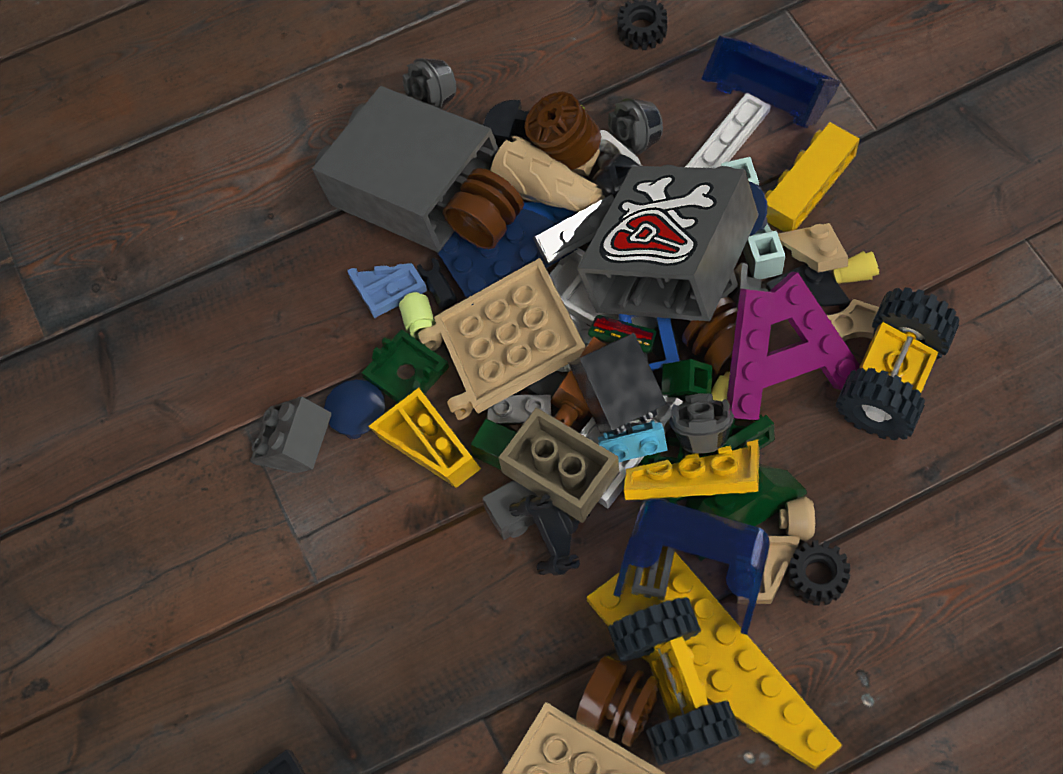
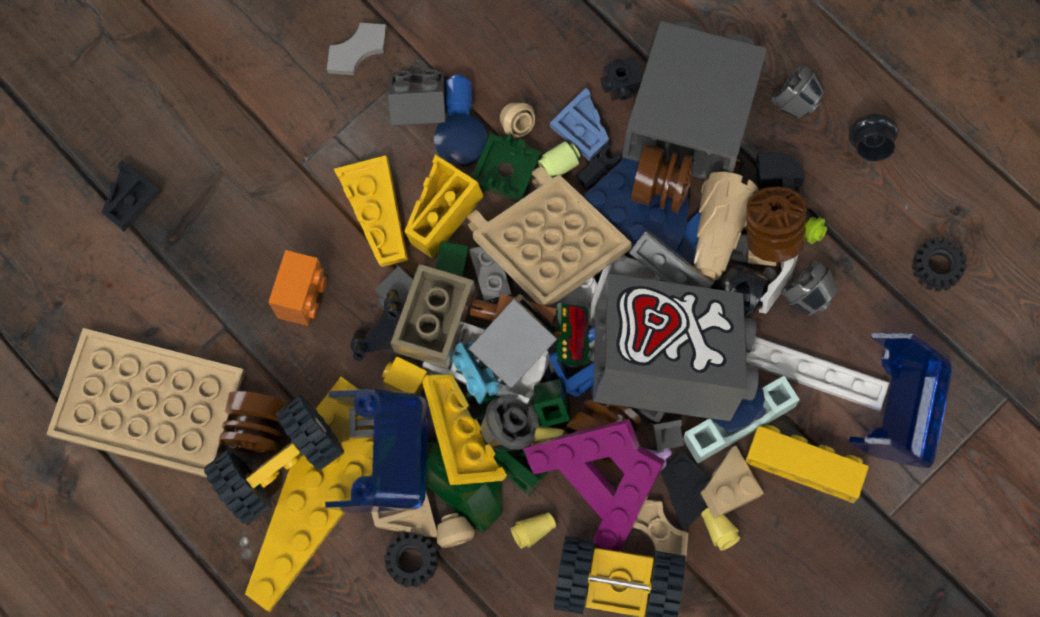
camera: 70 degrees right, 10 degrees up
none -> orange brick [268,250,327,326]
none -> light grey tile [327,23,387,75]
none -> yellow wing [334,155,408,267]
none -> yellow brick [382,357,428,403]
none -> blue brick [445,75,472,116]
none -> tan cone [500,103,535,138]
none -> light yellow cone [511,512,556,549]
none -> black brick [600,57,643,101]
none -> black piece [849,113,899,162]

